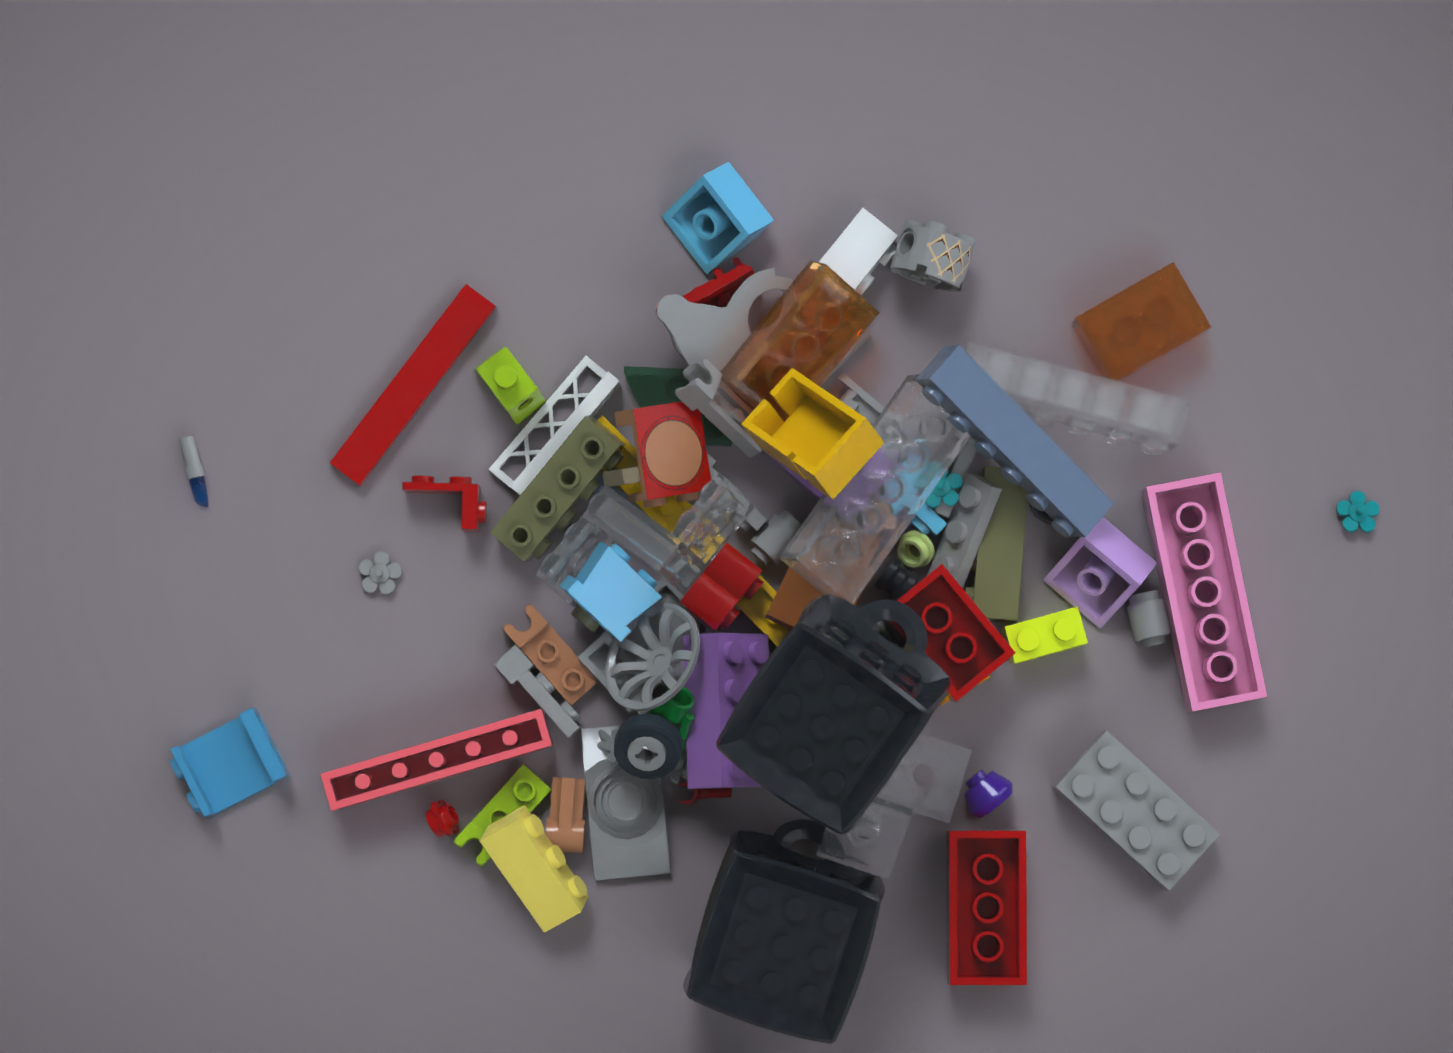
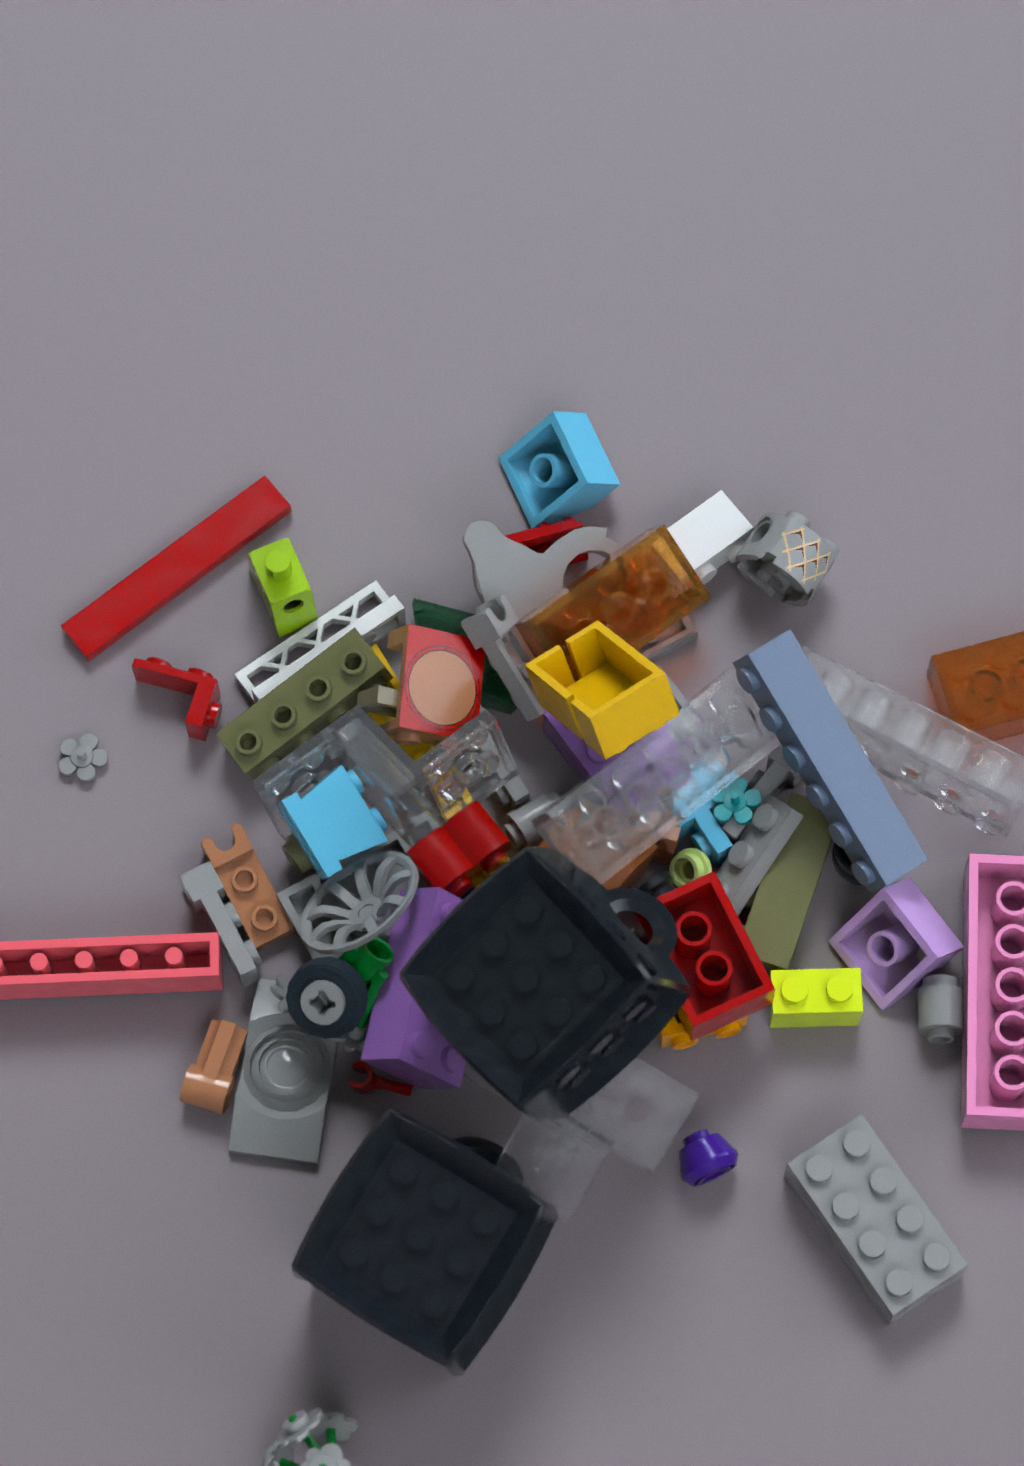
camera: 15 degrees right, 15 degrees down
red plate [425,799,460,837] -> none
lime plate [453,764,551,868] -> none
light yellow brick [480,805,589,933] -> none
red brick [947,831,1027,985] -> none

